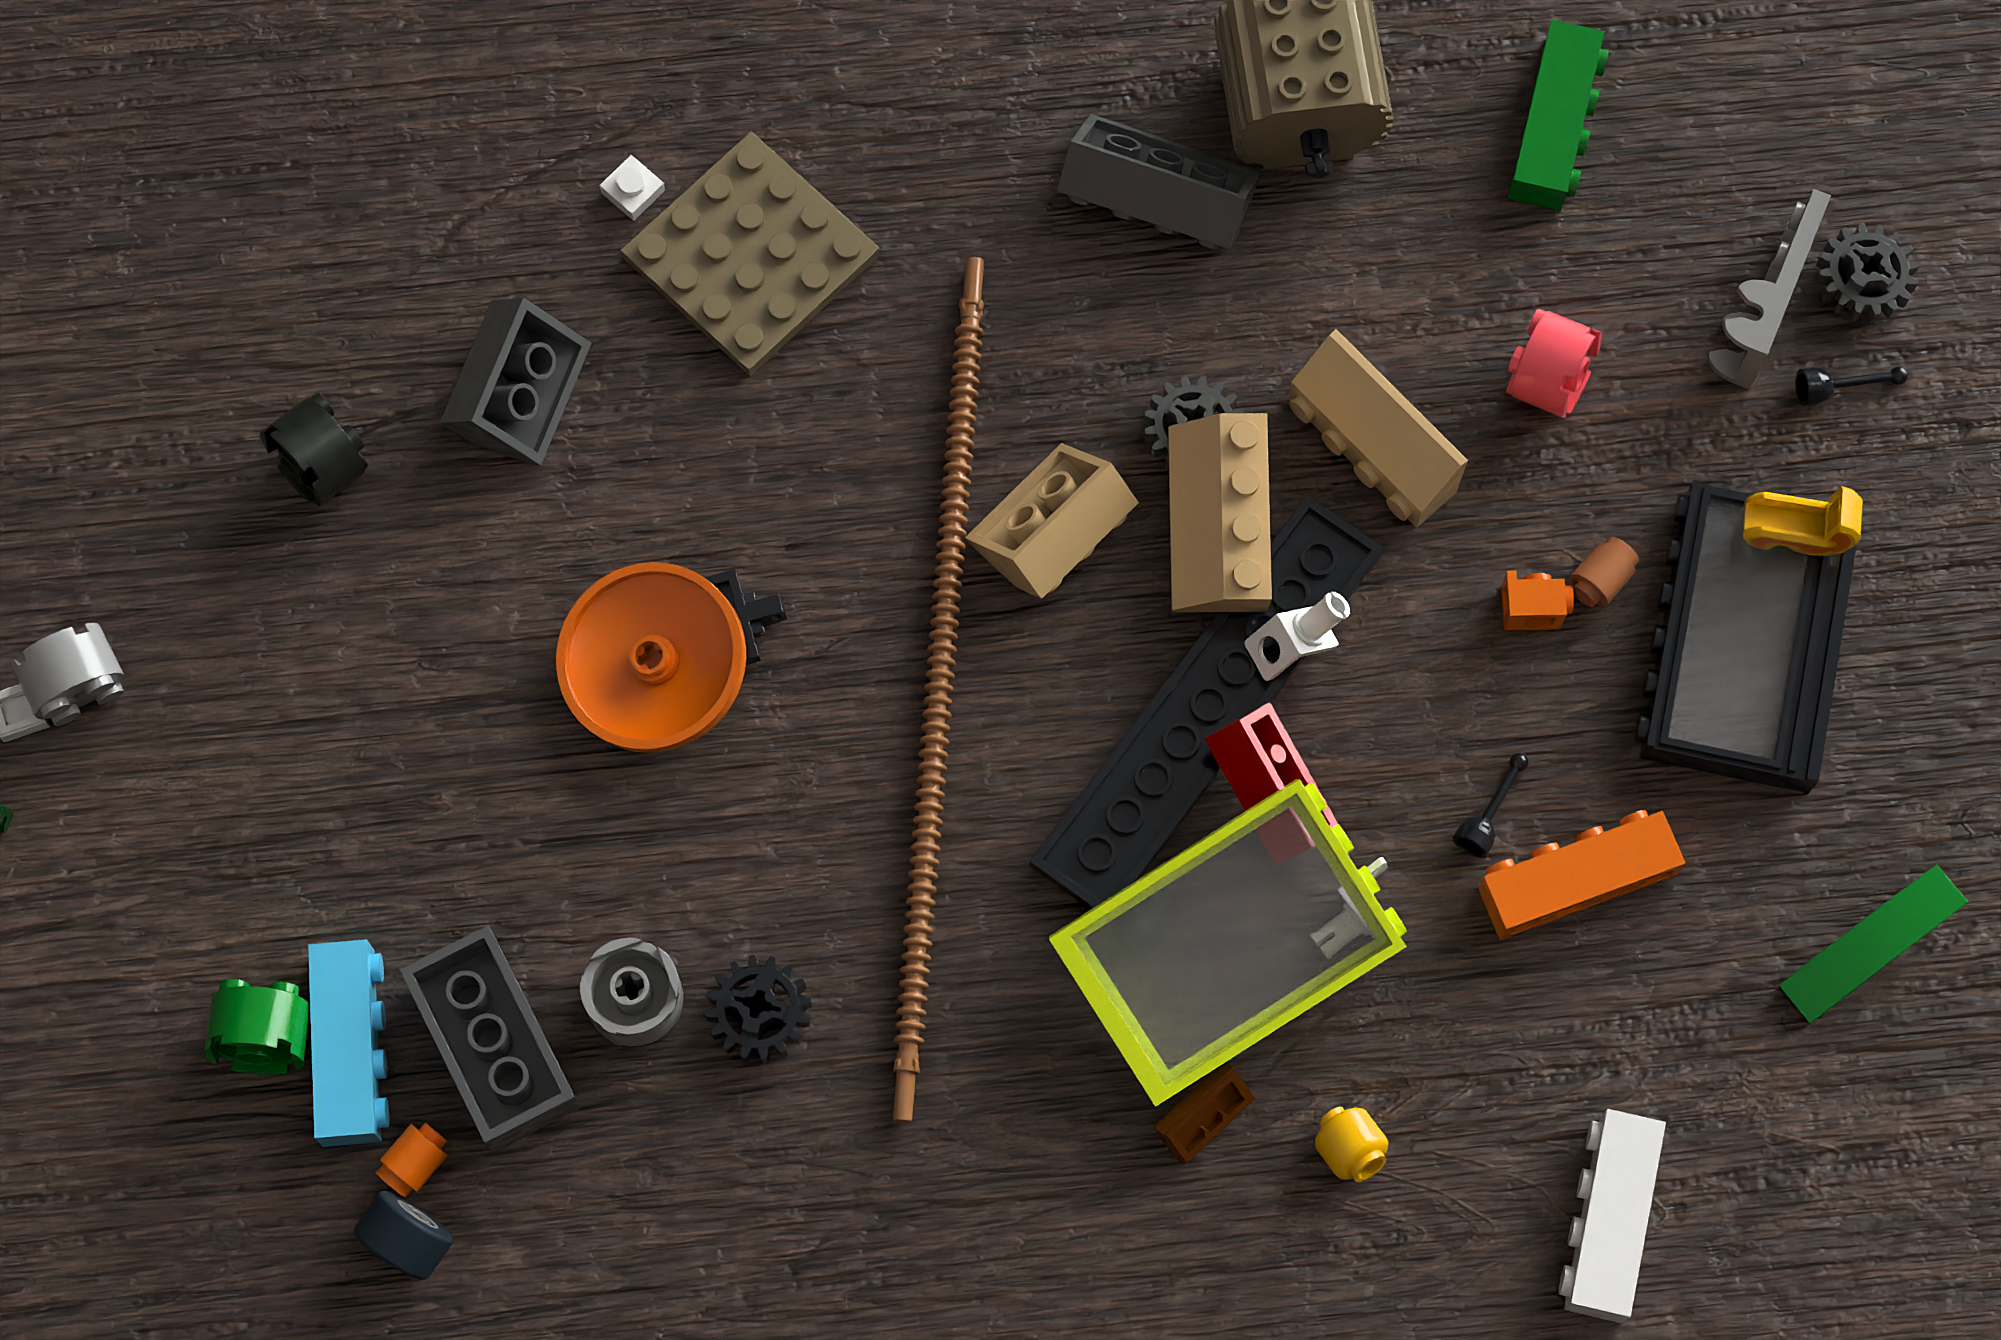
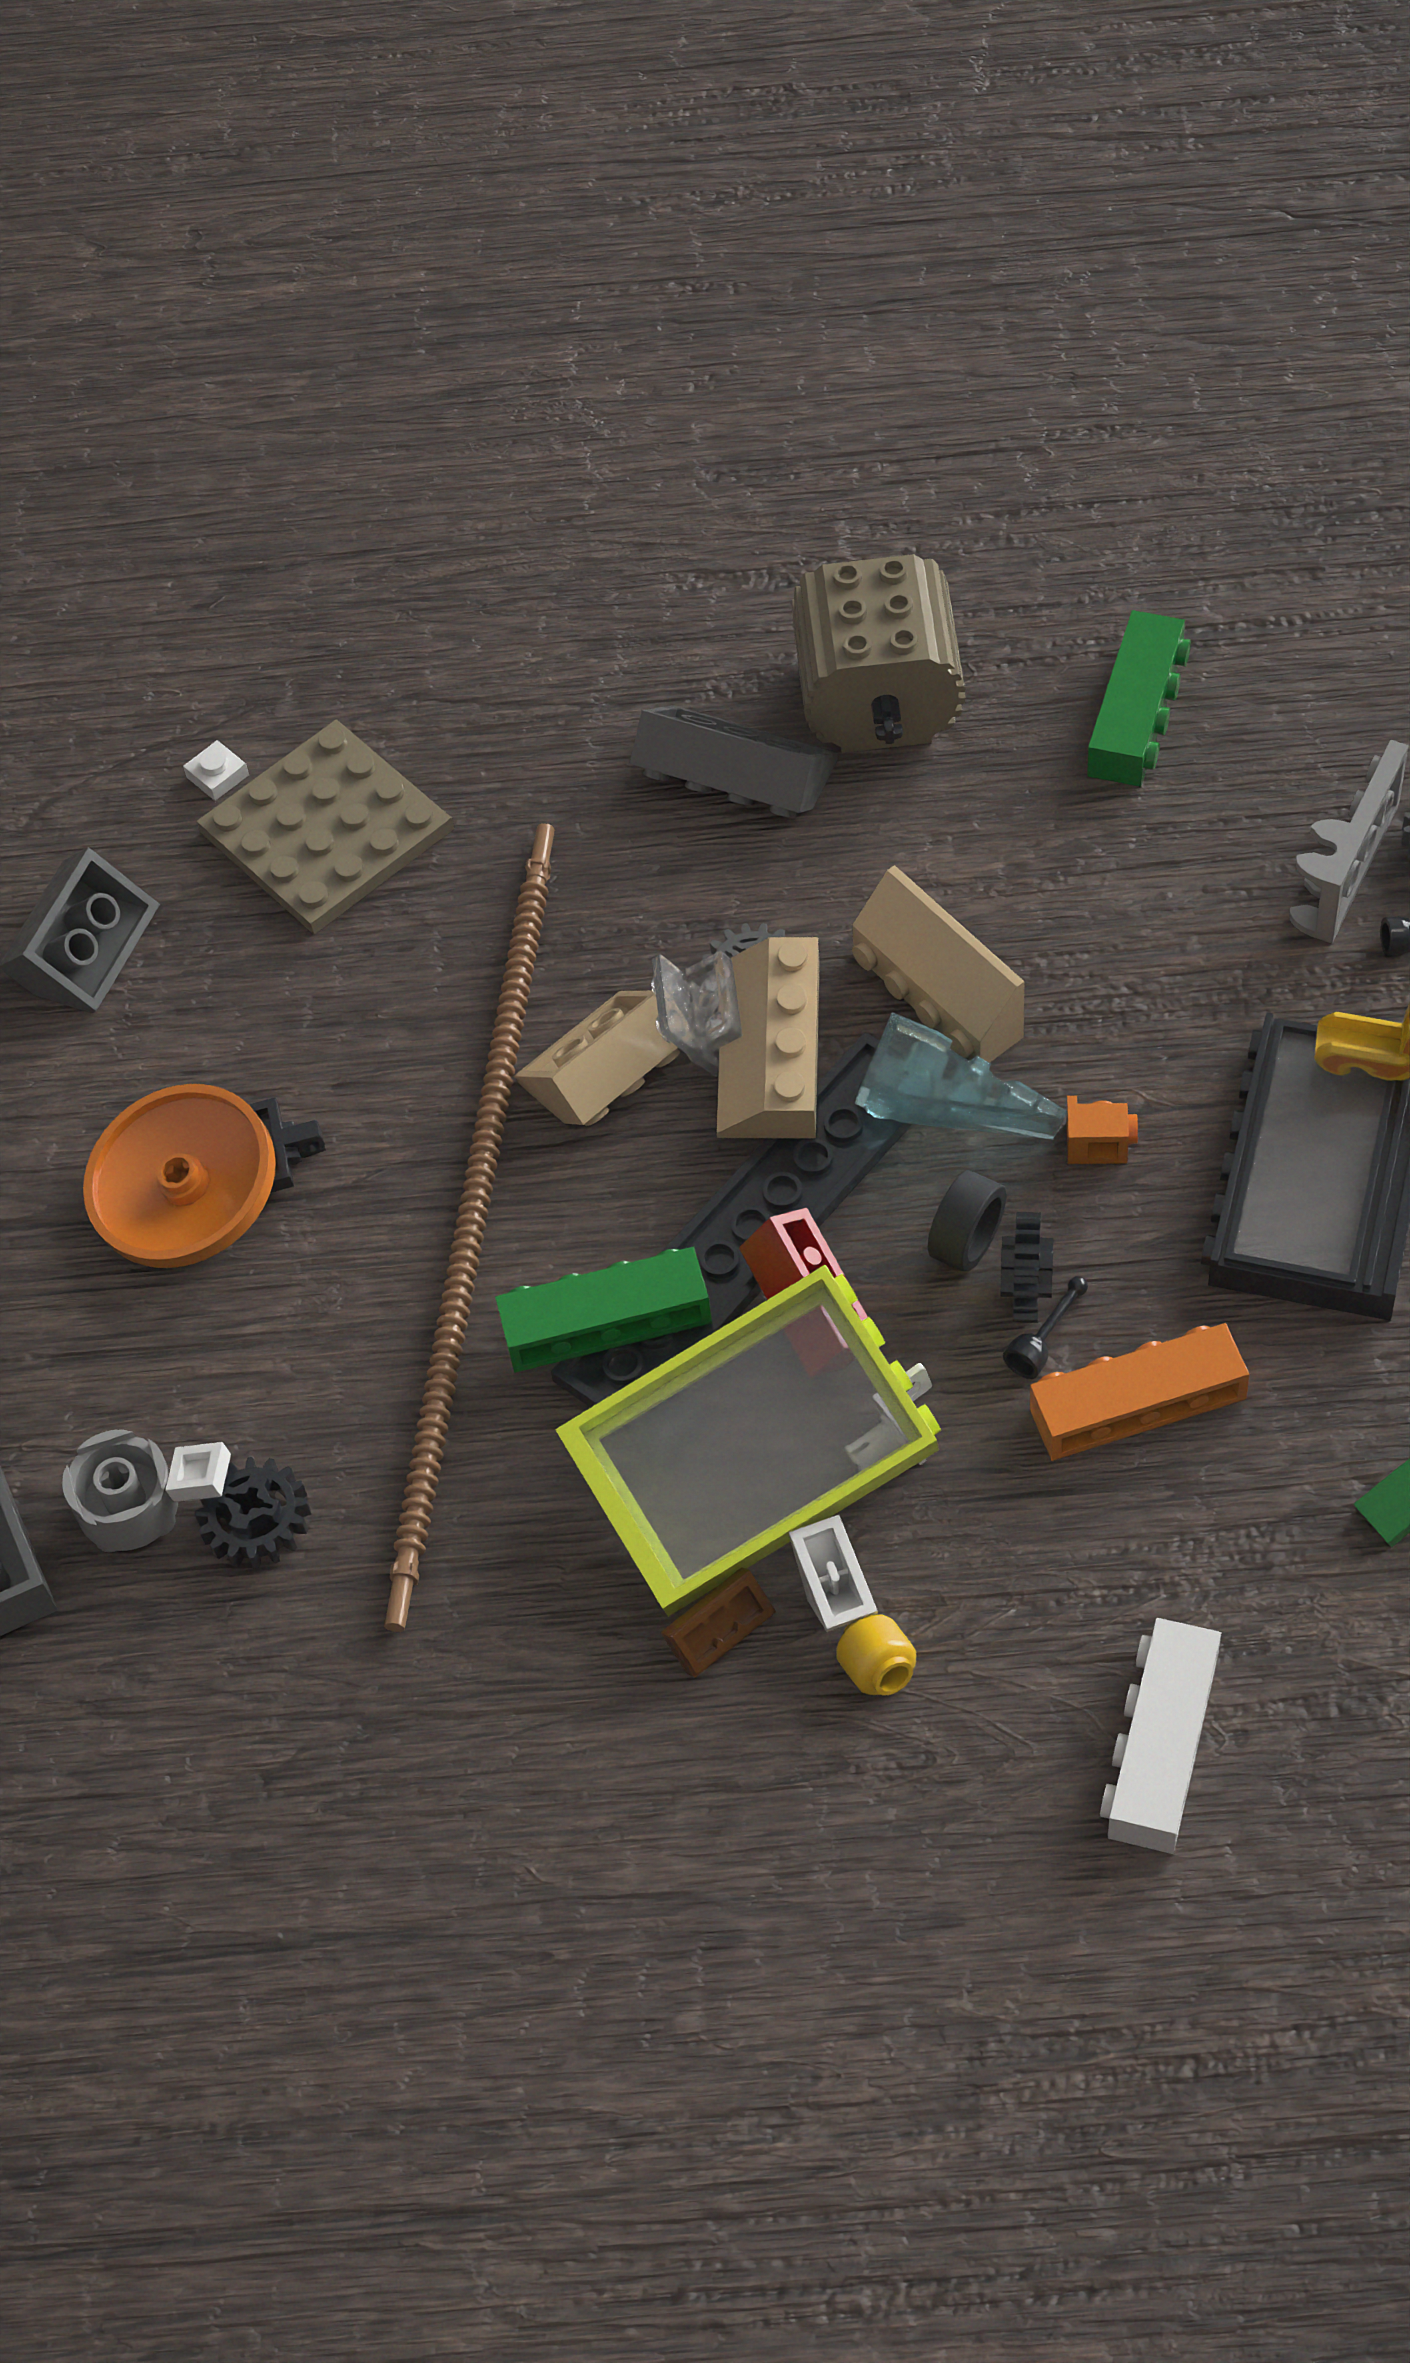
camera: 10 degrees right, 15 degrees down
white bracket [1245,592,1350,681] -> none
coral brick [1506,309,1602,418] -> none
nougat brick [1570,537,1639,607] -> none
none -> white plate [166,1442,231,1502]
none -> green brick [495,1247,712,1373]
none -> clear bracket [651,951,743,1076]
none -> white slope [789,1515,878,1632]
none -> clear light blue wedge [855,1012,1067,1139]
none -> black tyre [927,1170,1007,1272]
none -> black gear [1000,1211,1054,1323]

